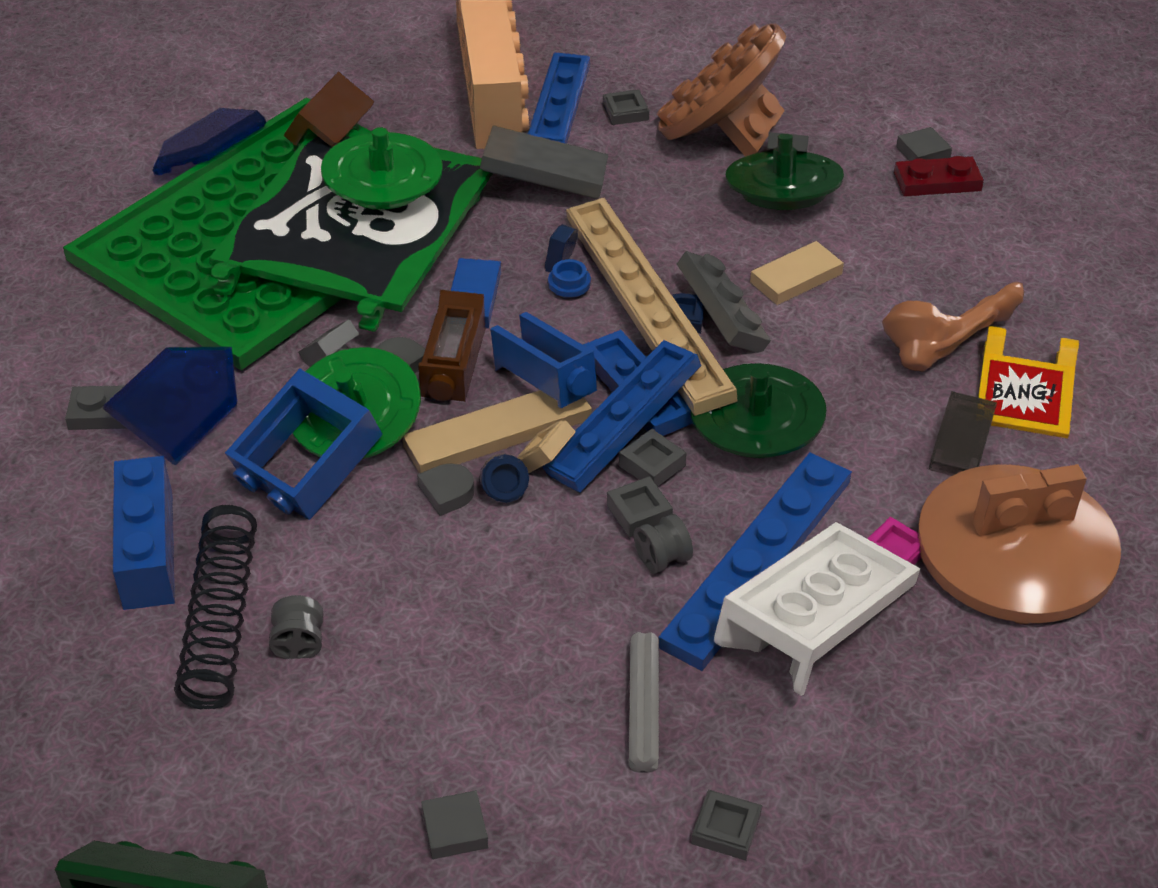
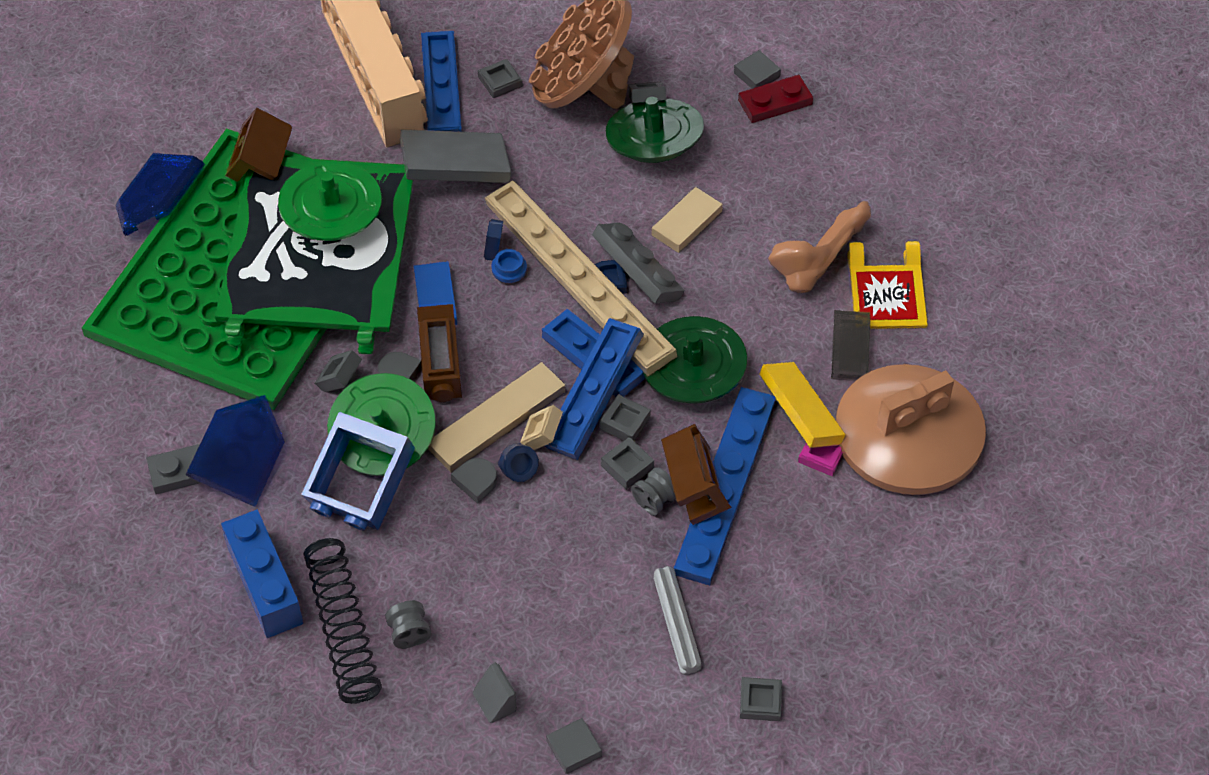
camera: 15 degrees left, 10 degrees up
blue window [490,312,597,408] -> none
white plate [714,522,920,696] -> none
none -> dark grey slope [473,662,517,723]
none -> reddish brown window [661,424,732,525]
none -> yellow tile [759,362,845,448]

